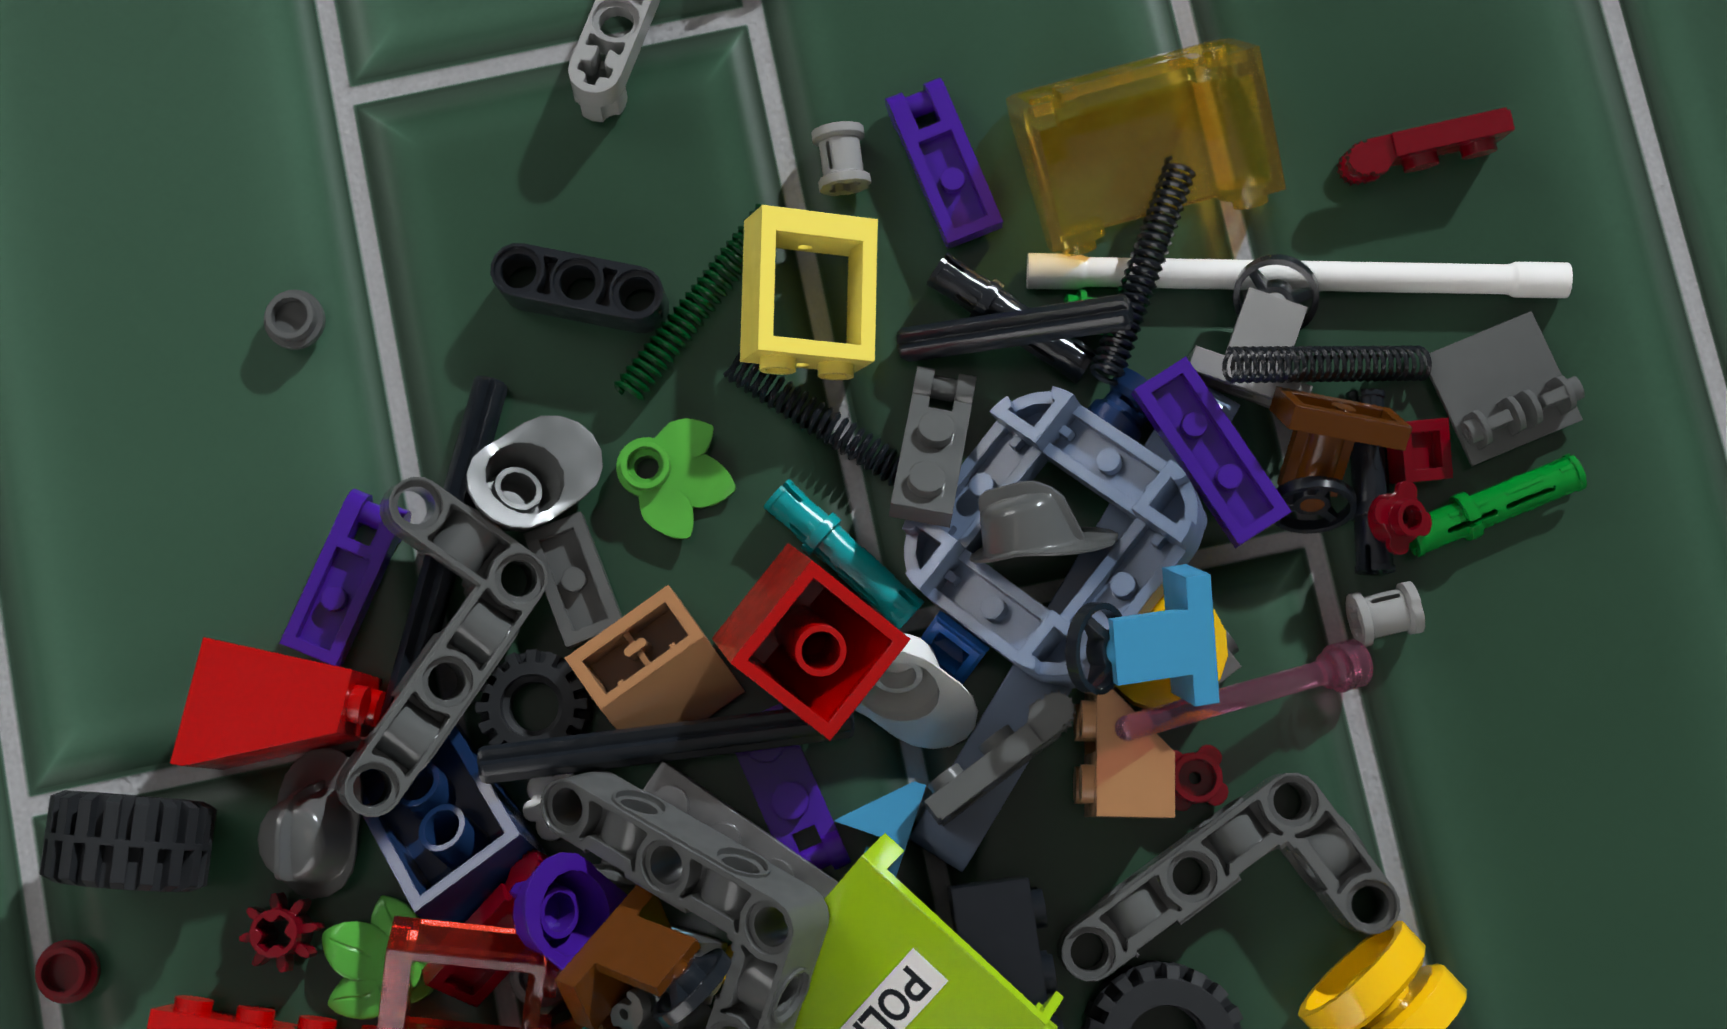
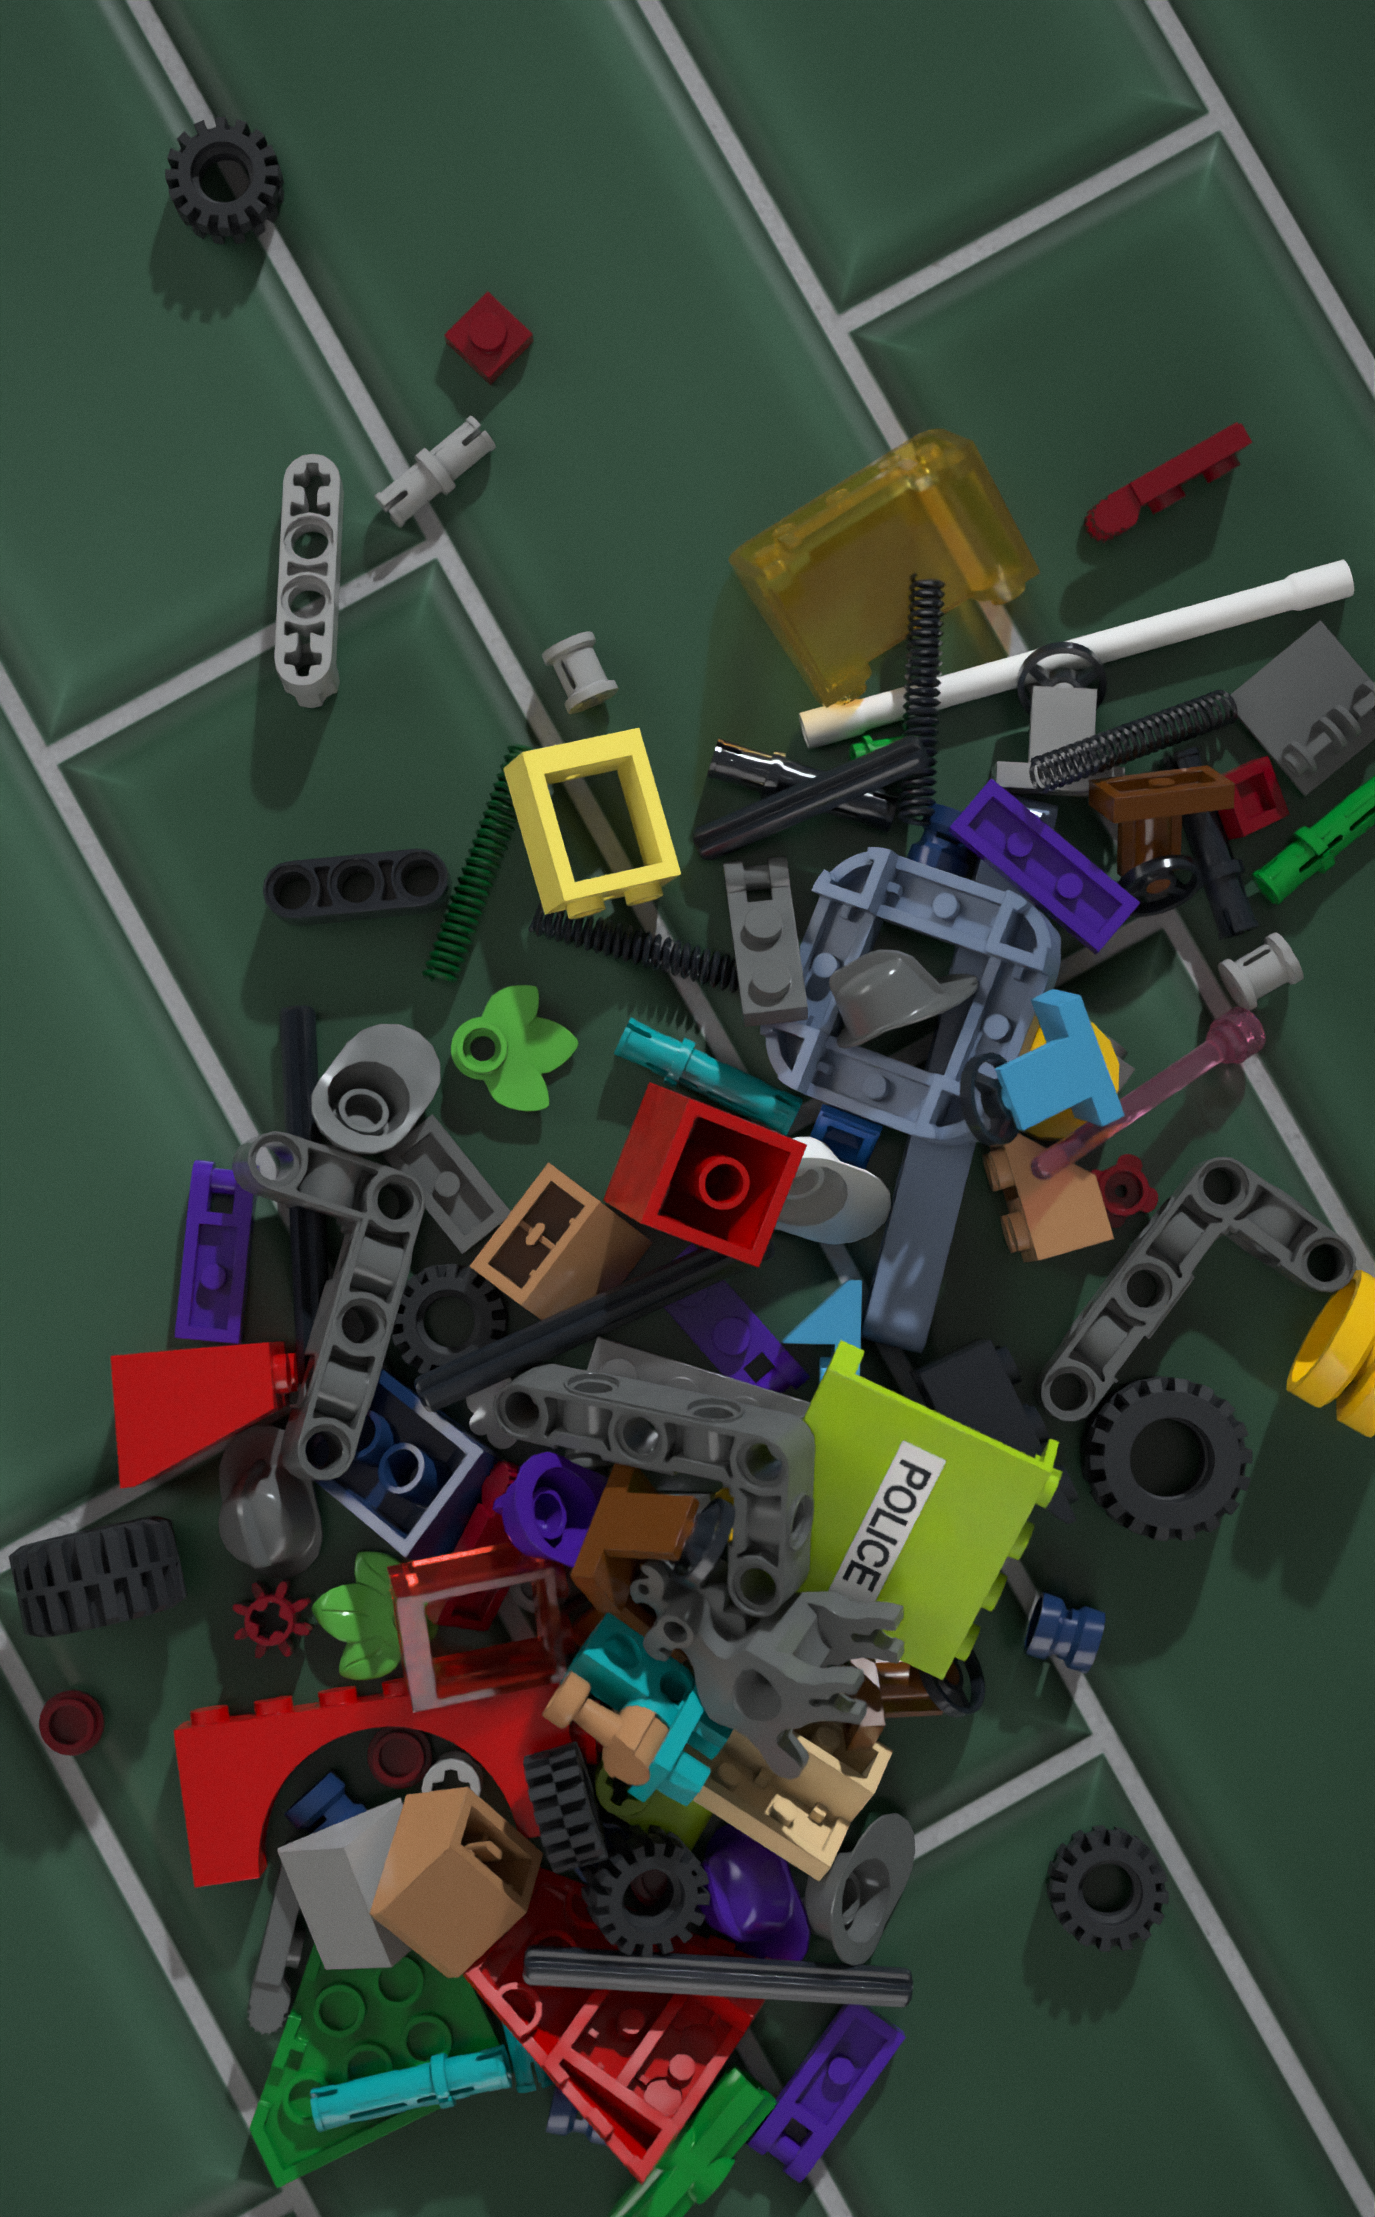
camera: 25 degrees left, 5 degrees up
dark grey plate [264,290,326,350] -> none
dark purple plate [885,77,1003,250] -> none
dark grey hinge [924,690,1076,826] -> none
dark red plate [1368,481,1432,555] -> none

